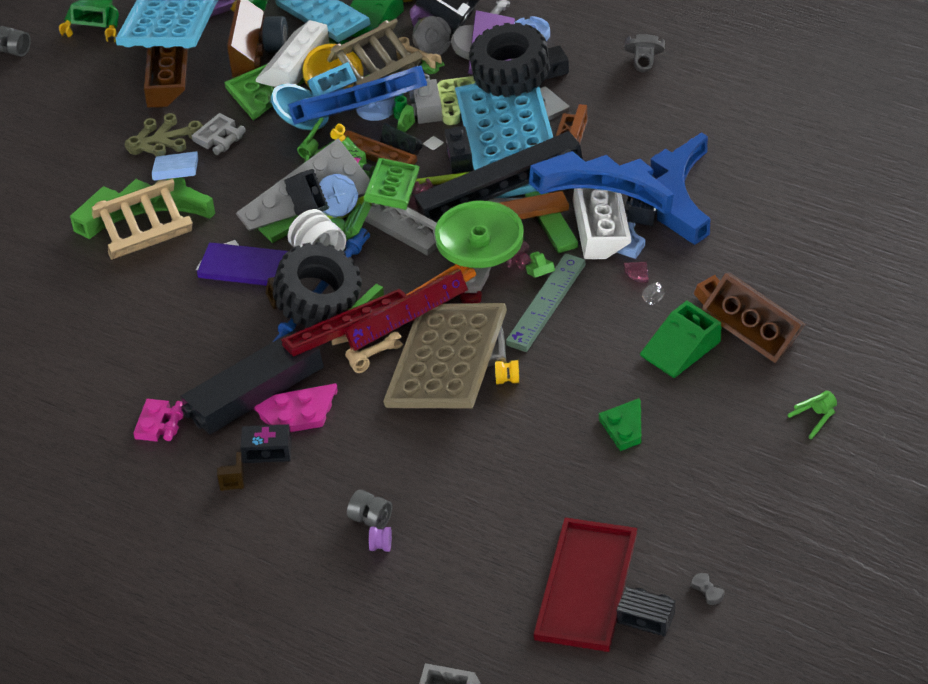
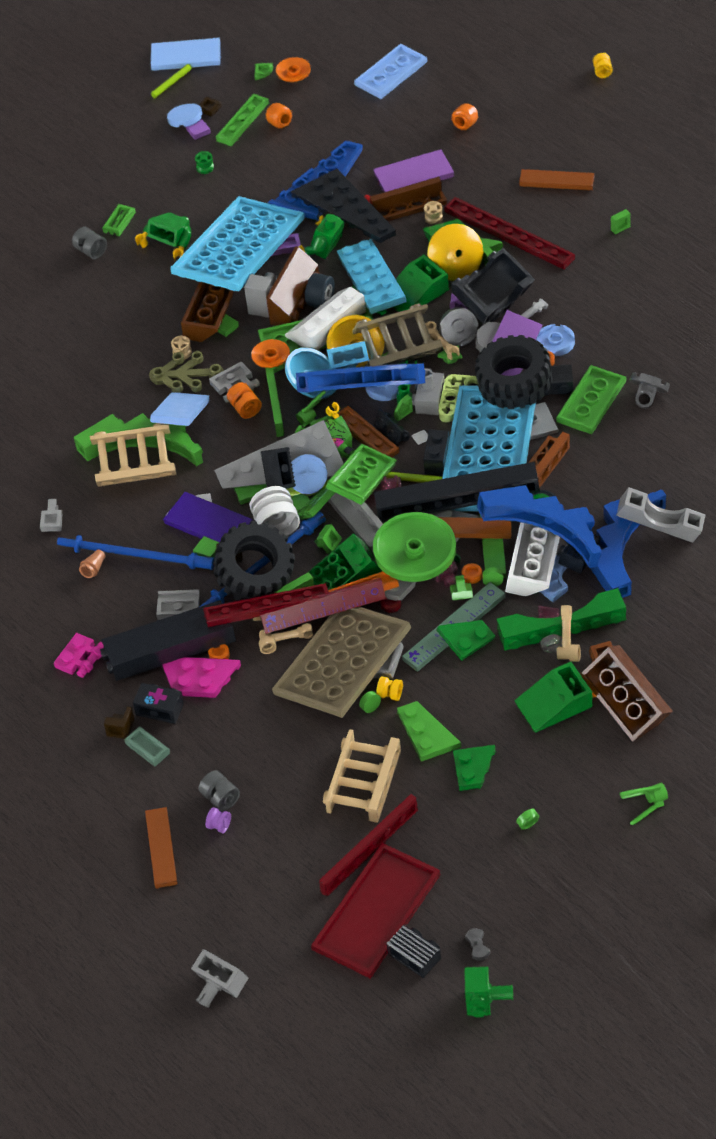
camera: 20 degrees right, 5 degrees up
none -> light grey plate [40,499,63,532]
none -> blue bar [57,535,214,570]
none -> nougat cone [79,550,106,578]
none -> bright green tile [102,204,136,237]
none -> sand green tile [124,726,170,767]
none -> dark orange tile [145,807,178,888]
none -> light grey plate [156,590,200,620]
none -> tan wheel [171,335,192,359]
none -> bright green tile [193,536,219,557]
none -> orange tile [208,644,230,659]
none -> bright green tile [218,314,239,337]
none -> orange wheel [227,382,262,419]
none -> light grey brick [244,272,277,318]
none -> orange dish [251,339,290,368]
none -> bright green tile [265,368,284,437]
none -> green slope [307,533,382,590]
none -> bright green tile [314,524,342,554]
none -> dark red tile [319,794,418,897]
none -> tan fence [323,730,401,823]
none -> bright green tile [359,691,381,713]
none -> bright green wing [397,701,461,762]
none -> green wing [436,620,495,661]
none -> orange tile [461,563,482,584]
none -> green brick [465,967,513,1017]
none -> bright green tile [482,567,503,587]
none -> green arch [497,588,626,651]
none -> bright green tile [516,809,539,830]
none -> bright green tile [556,365,626,434]
none -> tan brick [557,605,581,662]
none -> light grey arch [616,487,705,543]

